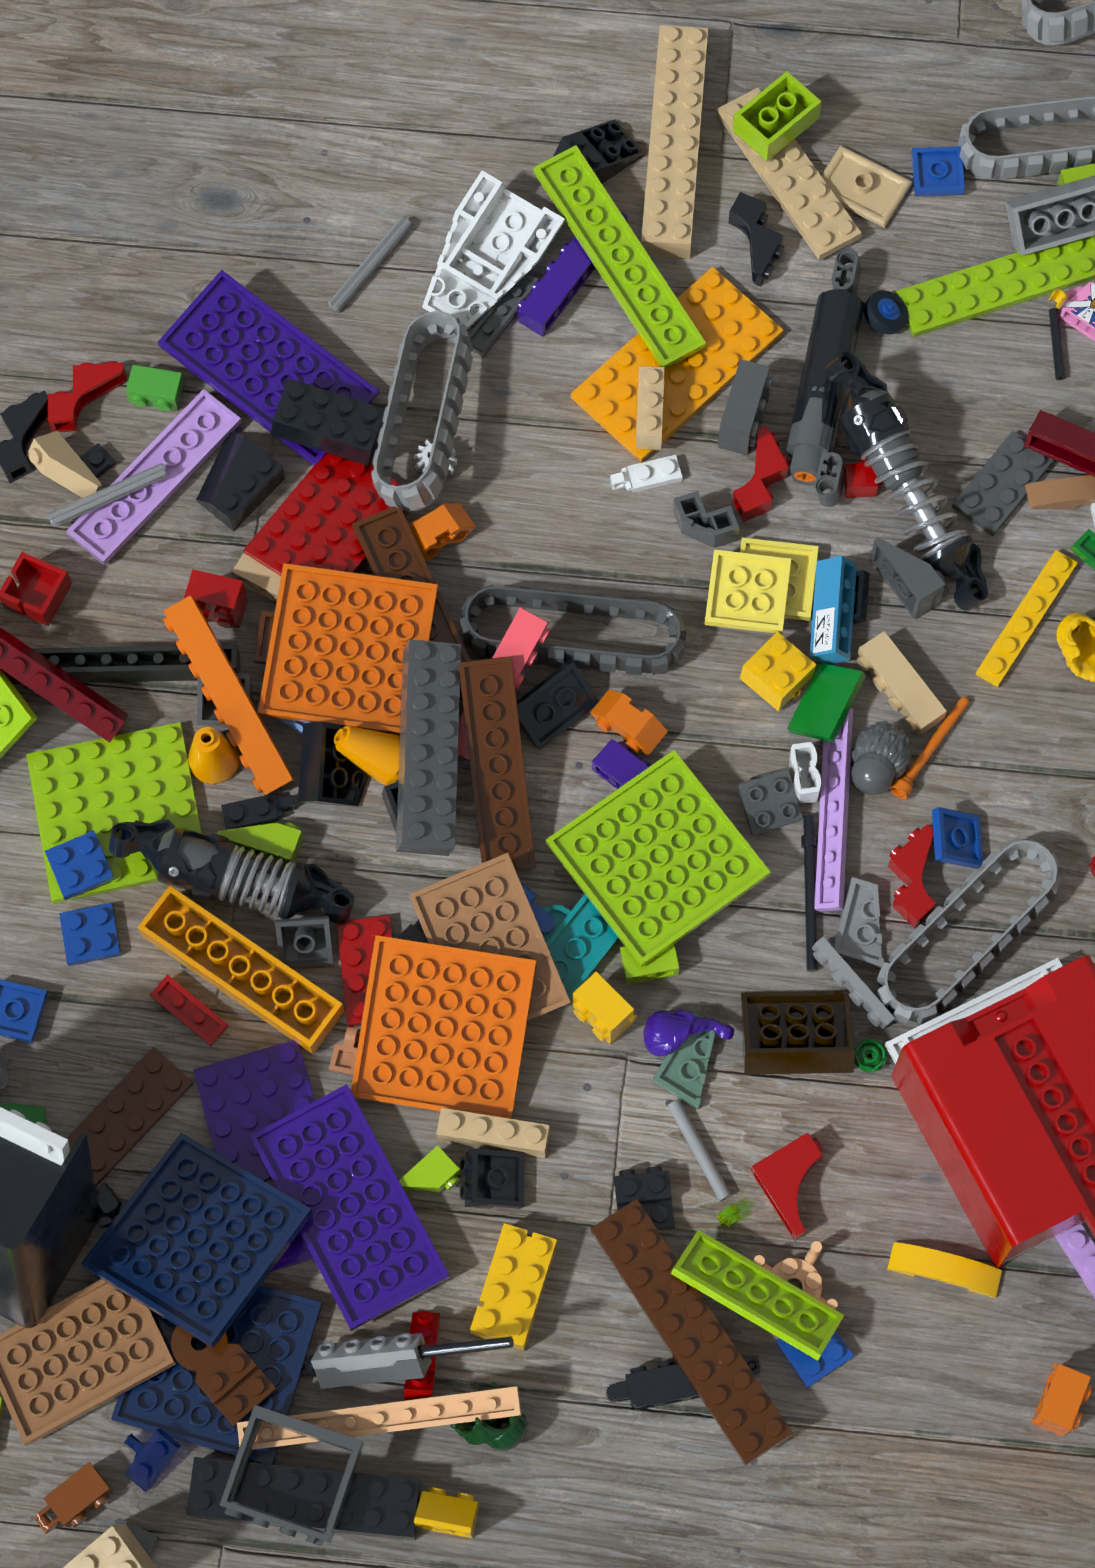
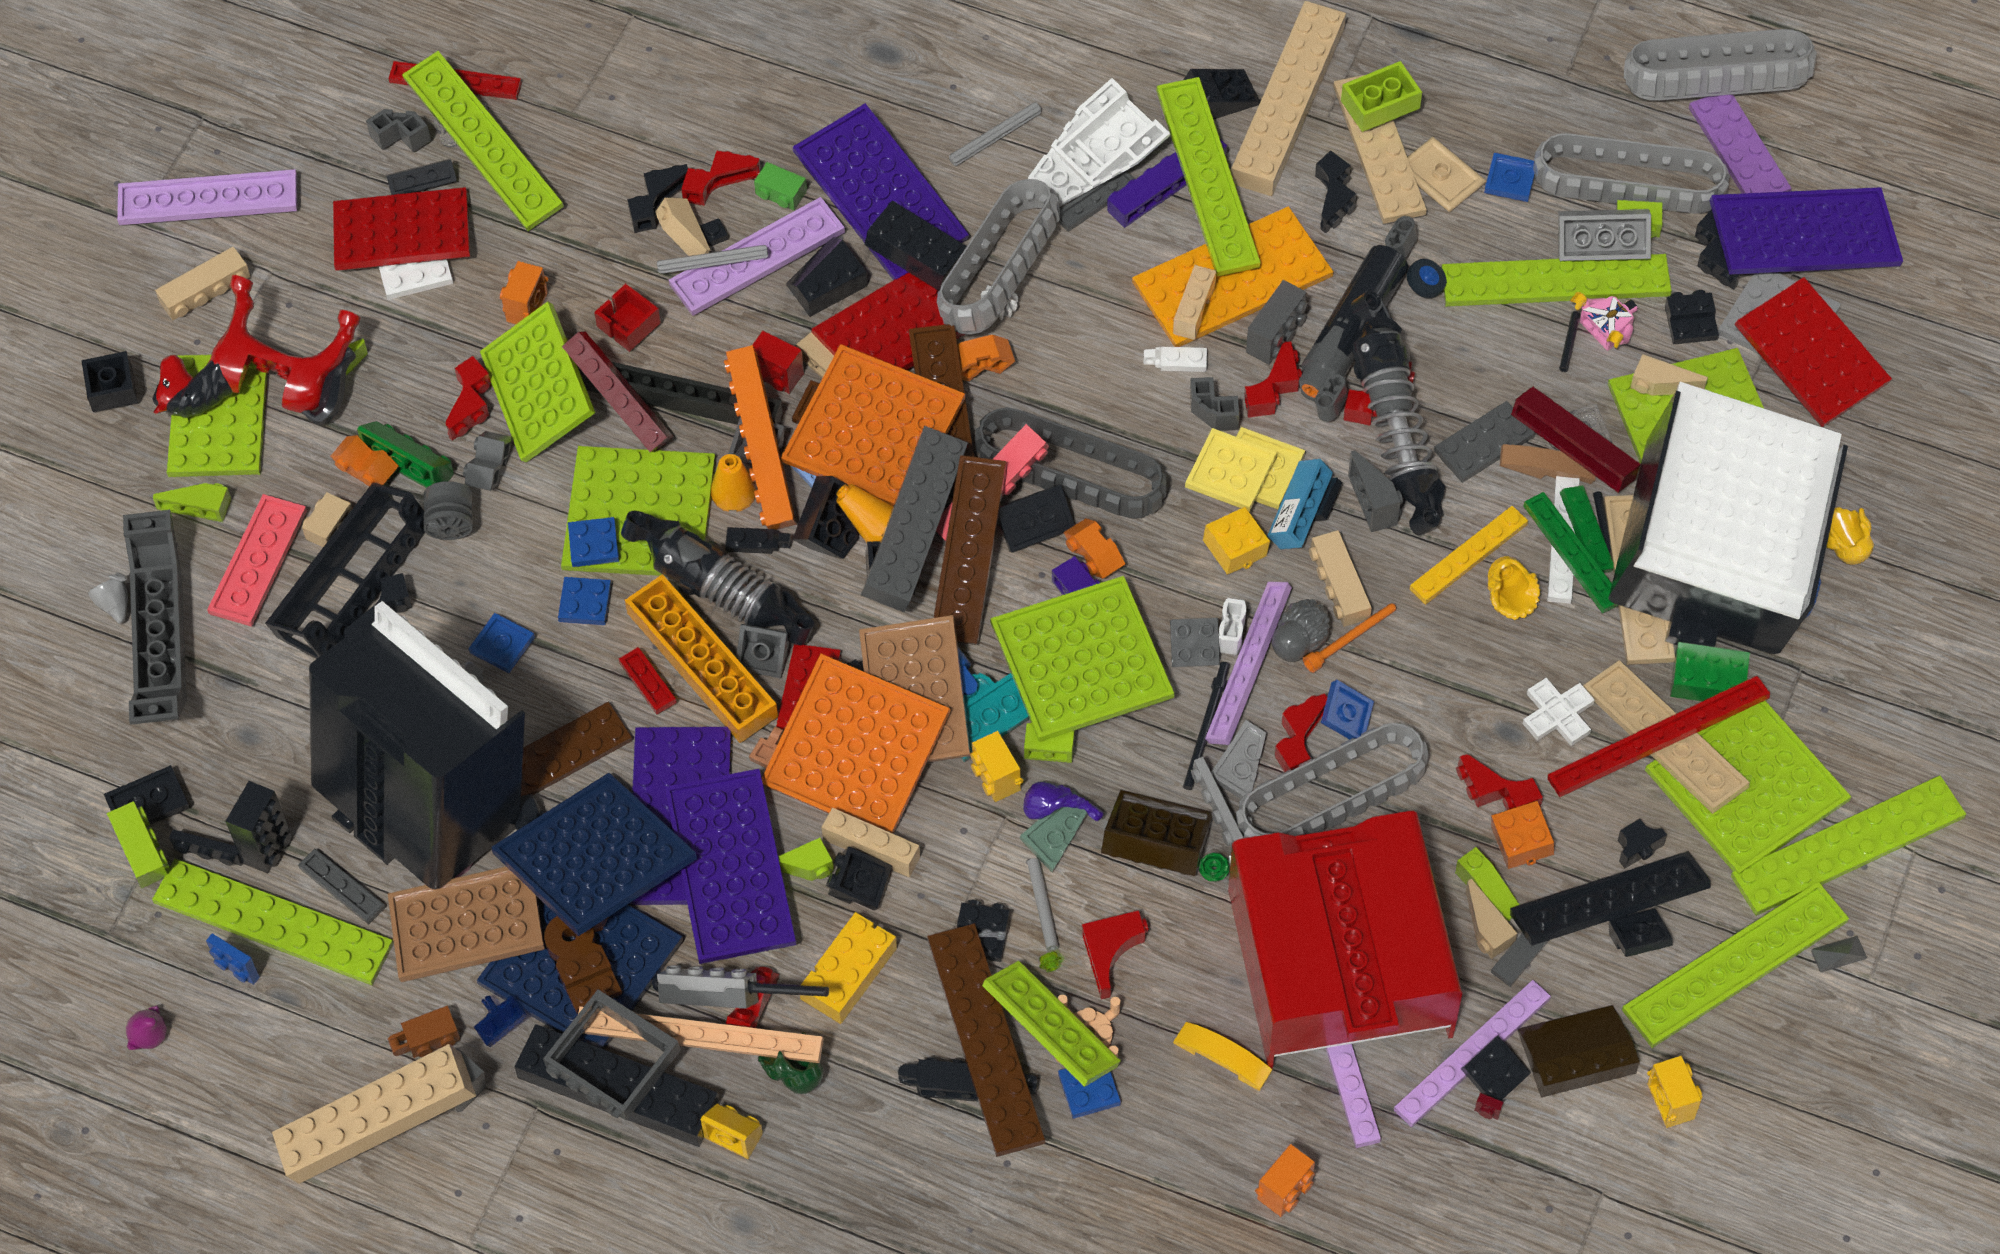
camera: 15 degrees right, 10 degrees down
lime slope [217,823,304,865] -> none
green tile [787,663,866,743] -> none

